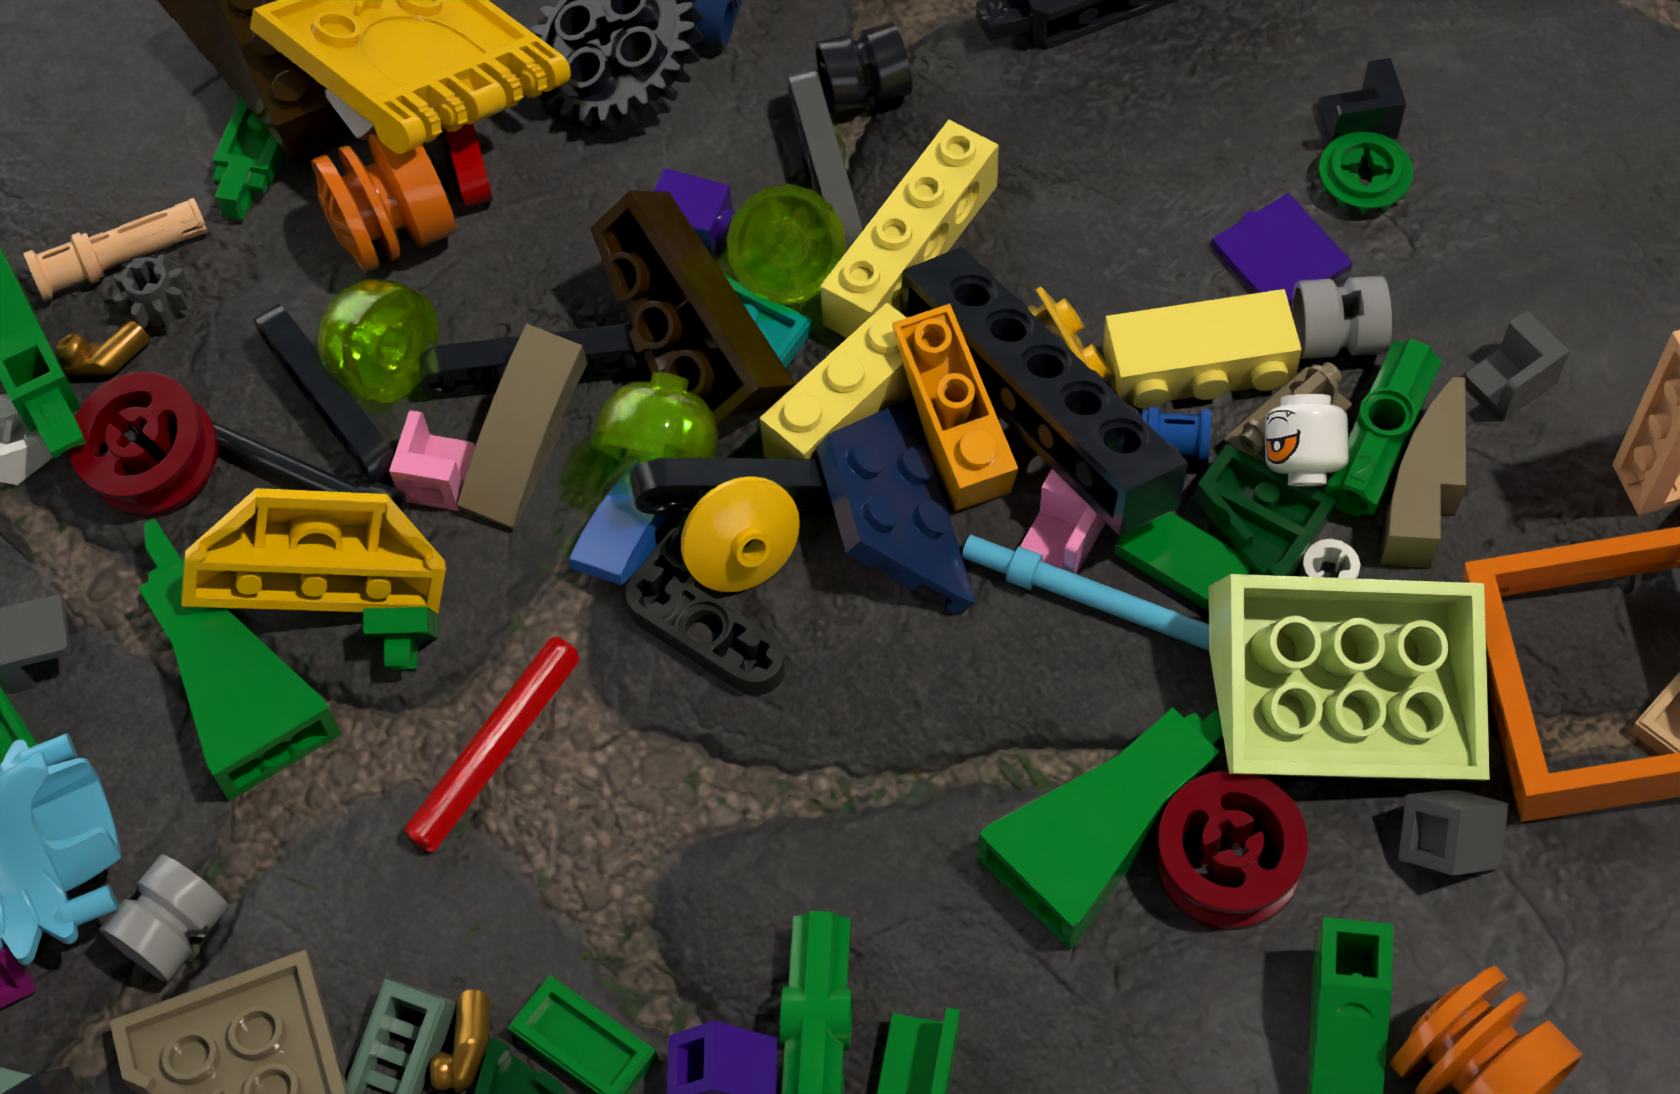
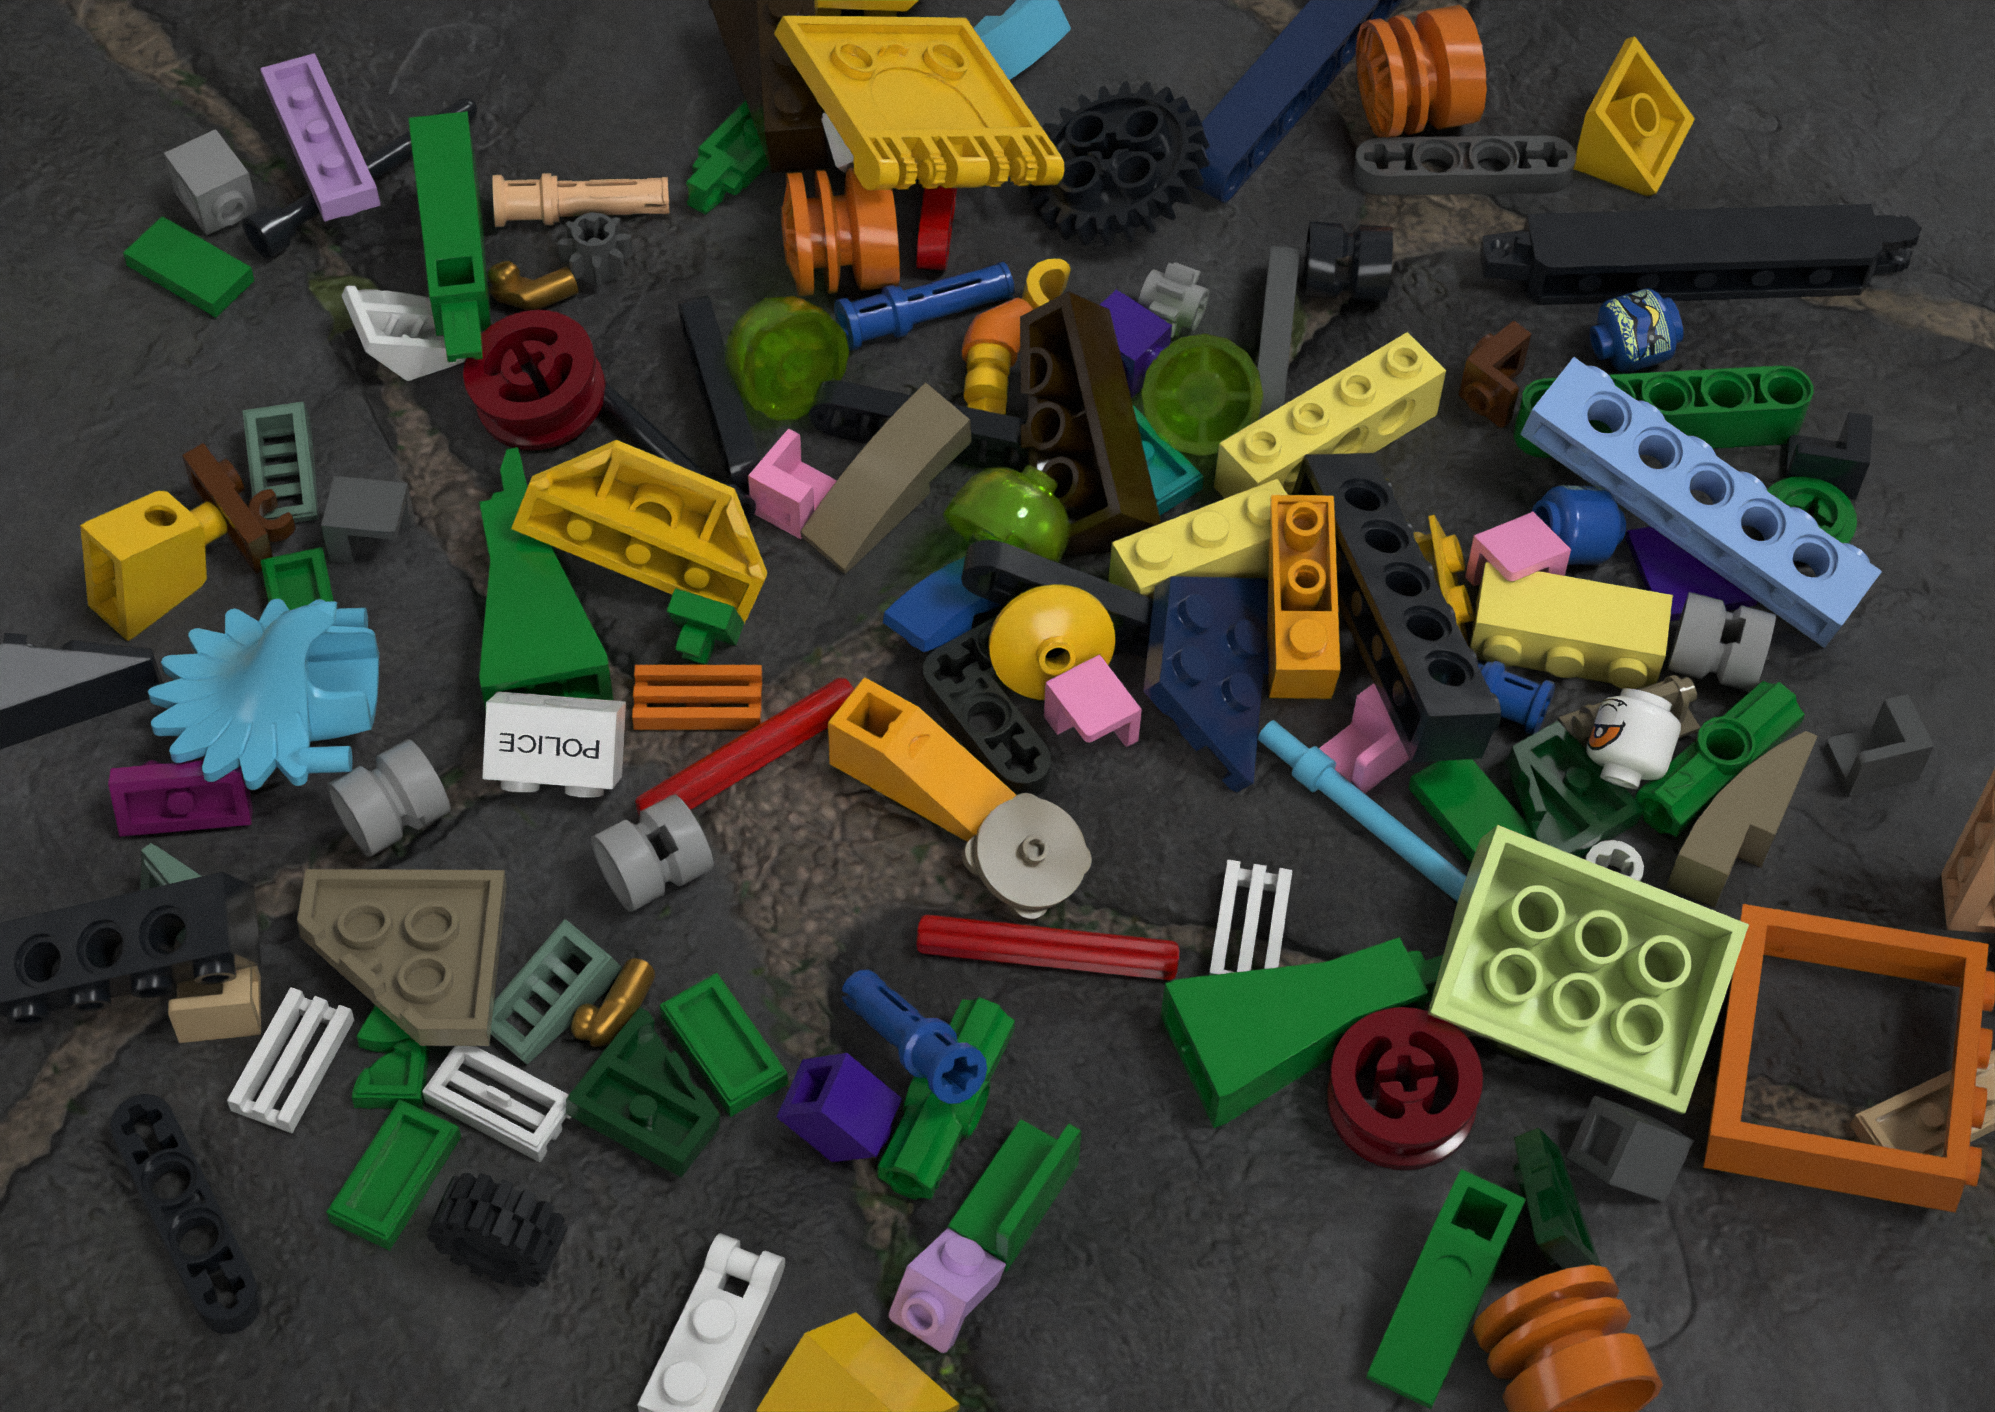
camera: 15 degrees right, 5 degrees down
none -> white brick [483,692,626,797]
none -> light grey wheel [591,794,714,912]
none -> orange tile [632,665,763,730]
none -> light orange slope [828,677,1016,842]
none -> blue pin [834,262,1015,351]
none -> blue pin [842,970,987,1104]
none -> red axle [916,914,1180,980]
none -> yellow piece [962,259,1071,415]
none -> piece [962,793,1092,923]
none -> bright pink panel [1044,654,1142,747]
none -> light grey gear [1138,262,1209,338]
none -> white tile [1209,860,1292,975]
none -> reddish brown bracket [1458,320,1532,428]
none -> bright pink panel [1465,512,1571,586]
none -> green beam [1513,366,1814,458]
none -> dark green wing [1513,1127,1601,1269]
none -> light blue brick [1520,357,1882,648]
none -> blue head [1531,485,1626,565]
none -> blue head [1590,288,1684,374]

